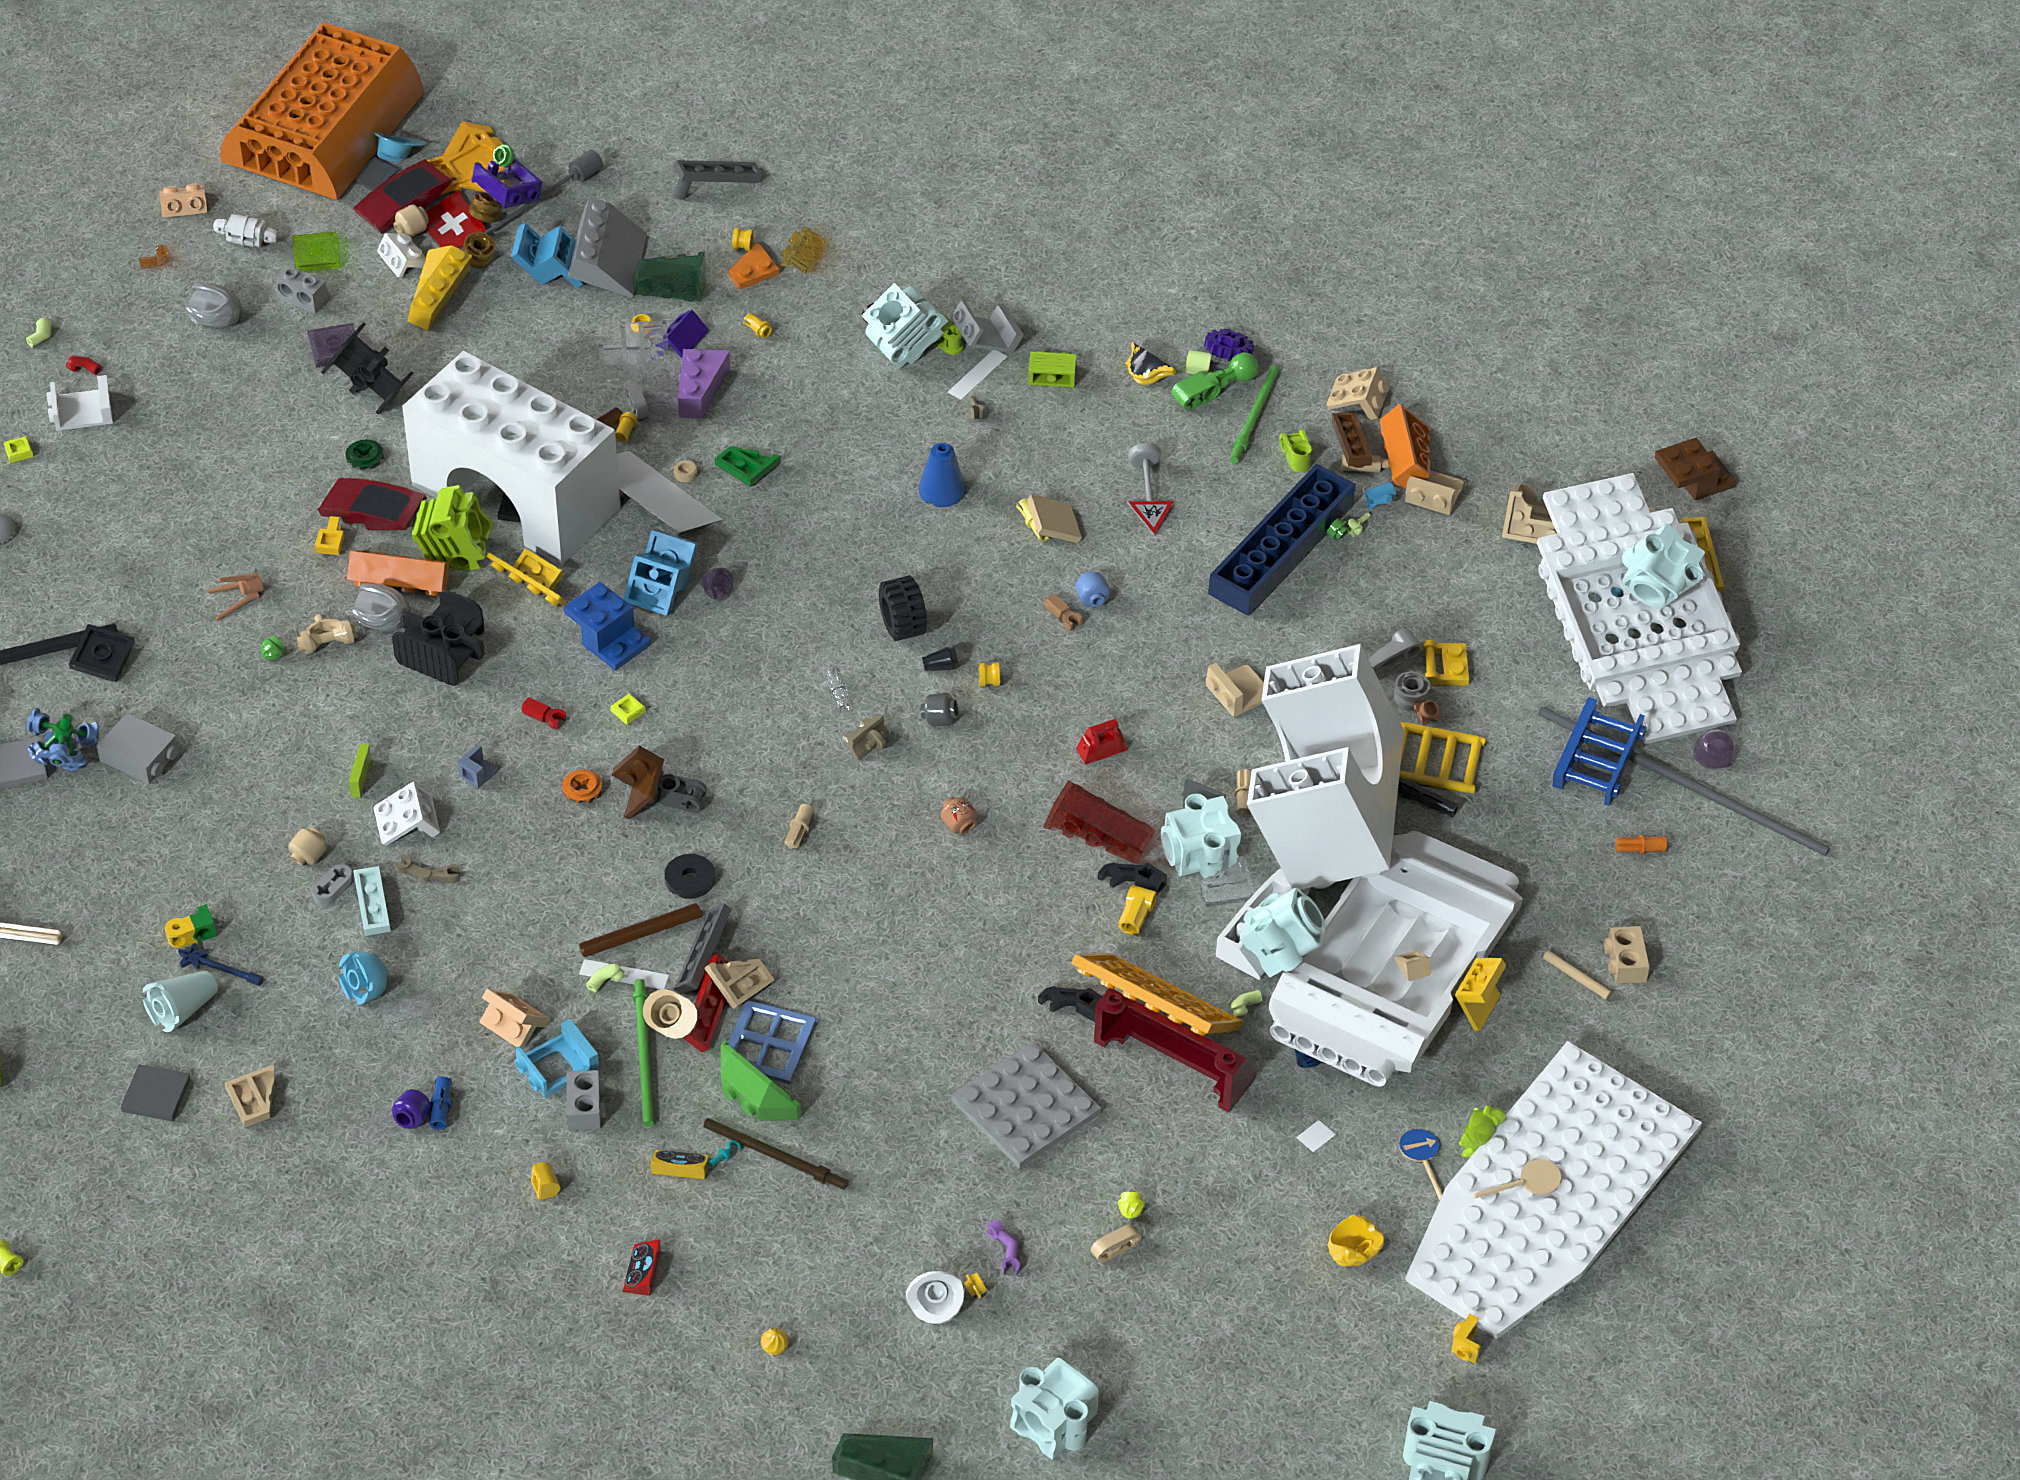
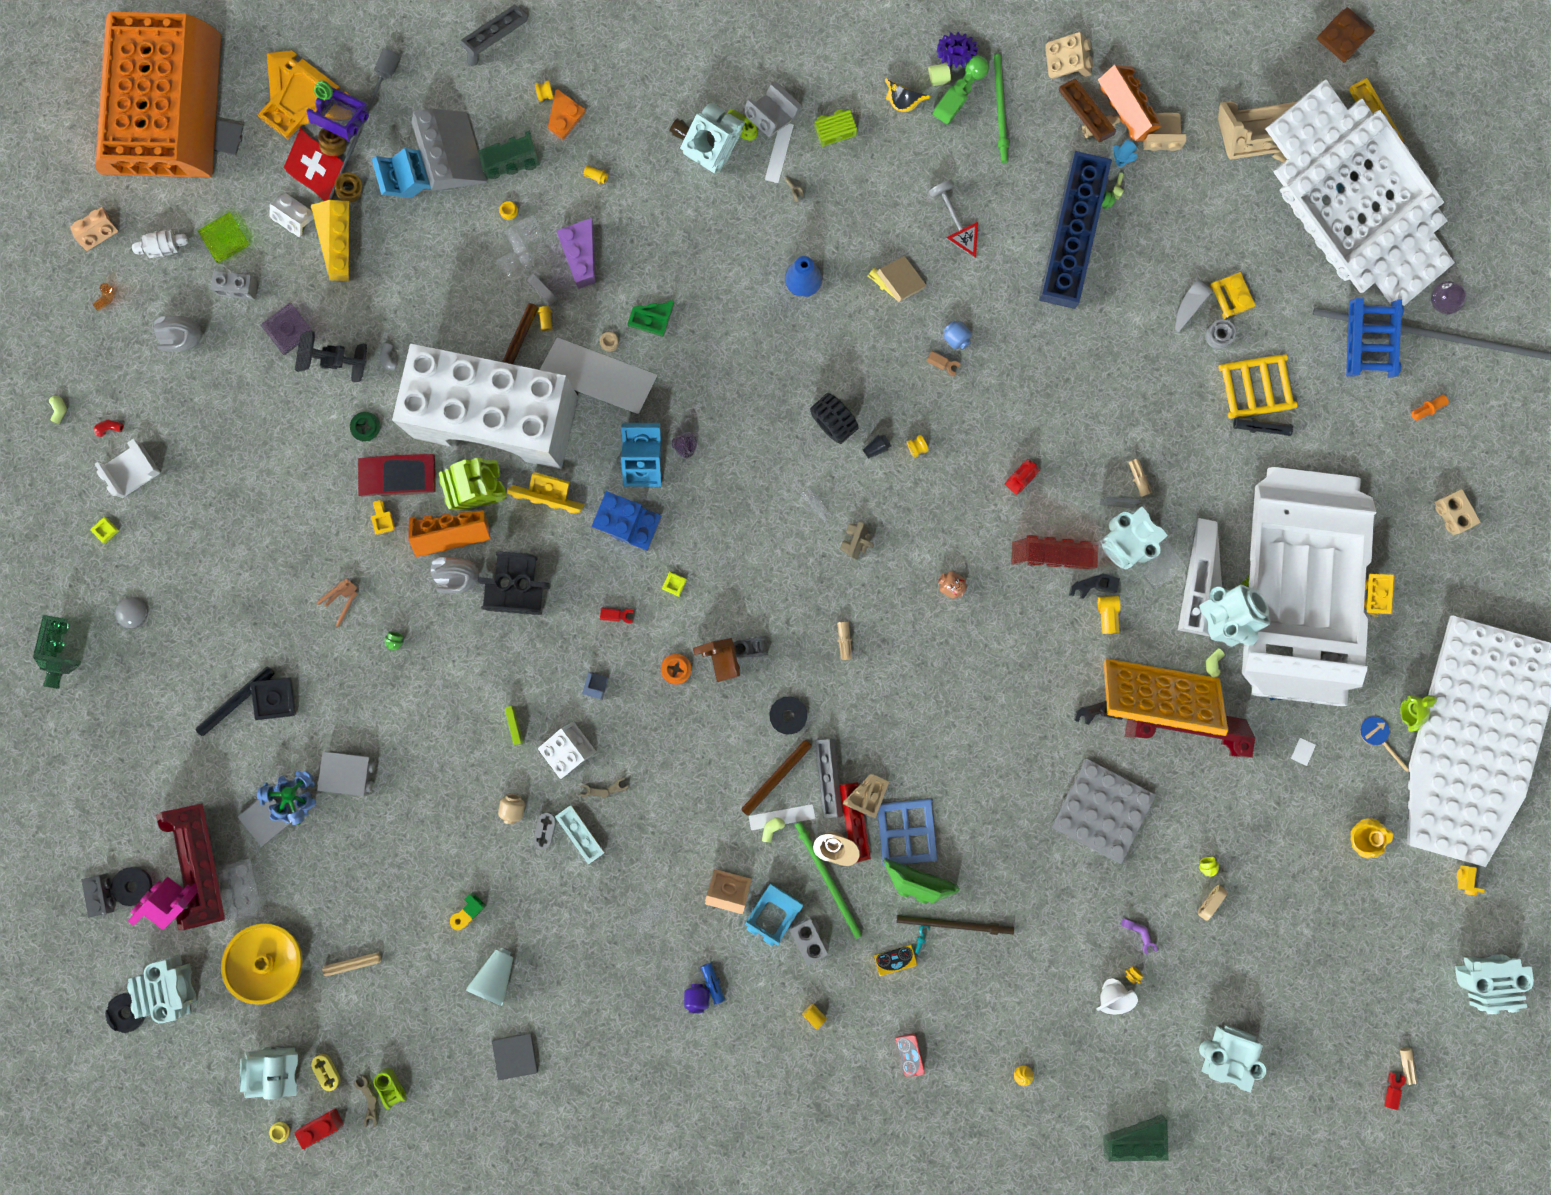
camera: 20 degrees left, 35 degrees up
dark blue piece [178,943,263,986] -> none
tan wing [225,1064,275,1128] -> none
tan piece [296,614,358,655] -> none
medium azure cylinder [339,951,388,1005] -> none
dark red slope [352,159,452,234] -> none
medium azure piece [374,132,427,162] -> none
tan head [394,205,429,238] -> none
dark purple panel [654,309,708,358] -> none
clear yellow bracket [779,225,826,274] -> none
dark grey head [920,693,959,726] -> none
tan bracket [1206,663,1264,718] -> none
white arch [1247,644,1404,890] -> none
lime piece [1279,429,1312,473] -> none
tan slope [1394,950,1432,981] -> none
nougat plate [1414,698,1440,725] -> none
tan piece [1474,1159,1561,1198] -> none
tan bar [1543,950,1612,1000] -> none
light aqua piece [1621,523,1705,609] -> none

